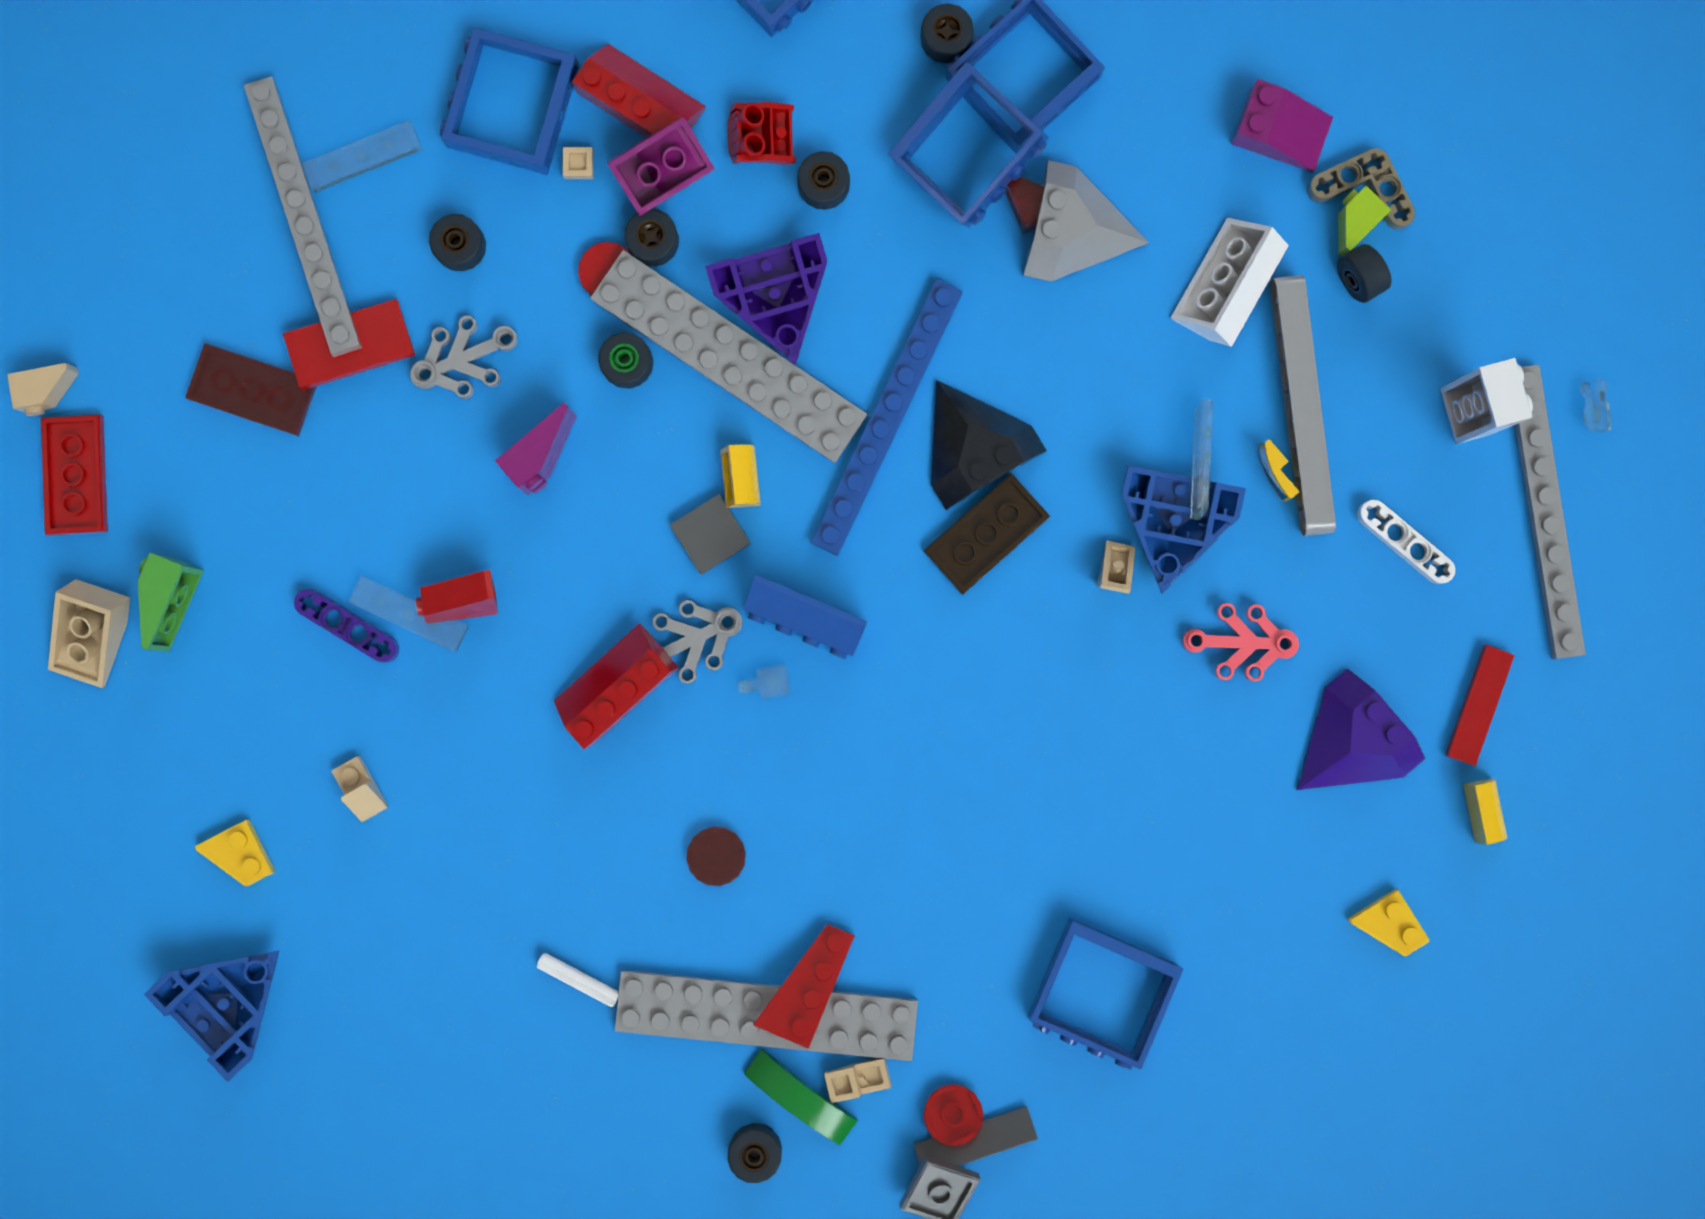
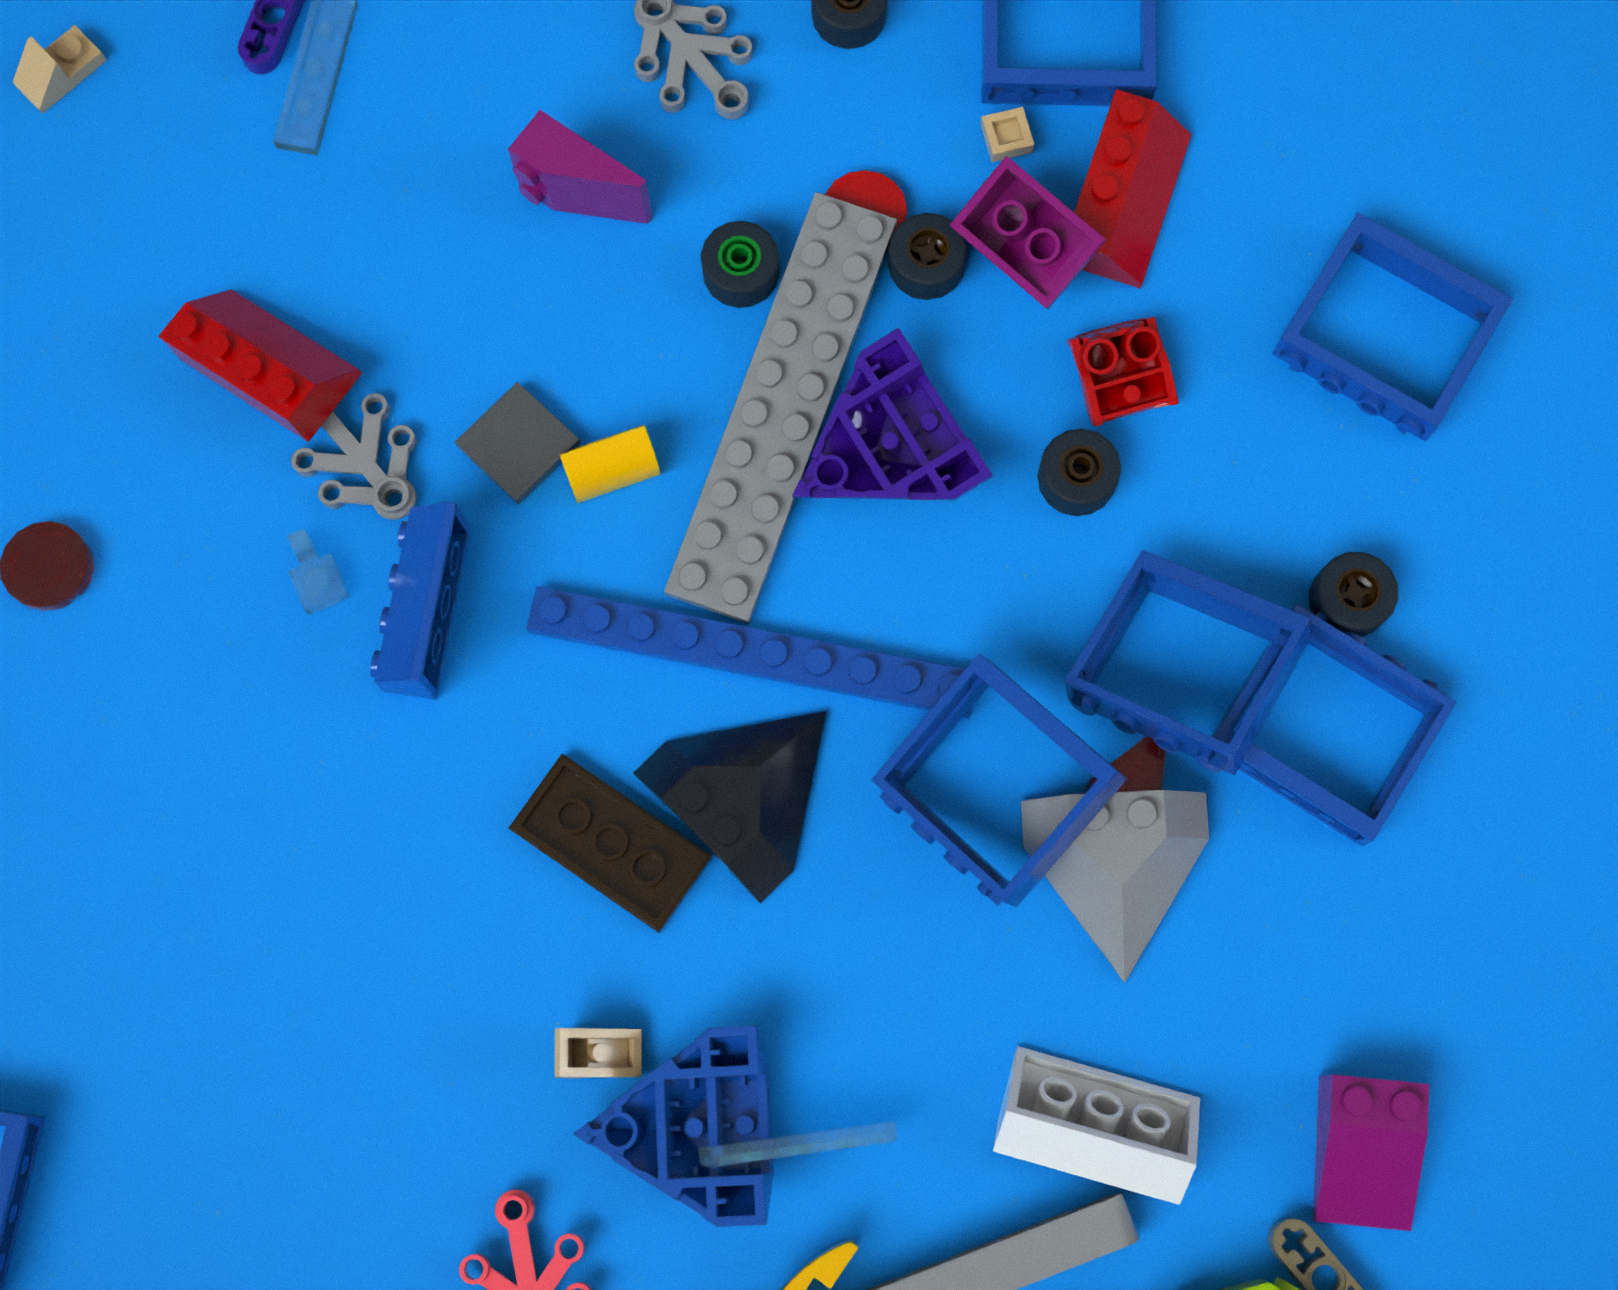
camera: 80 degrees right, 10 degrees down
red slope [416,570,498,624] -> none
none -> blue window [871,653,1128,907]

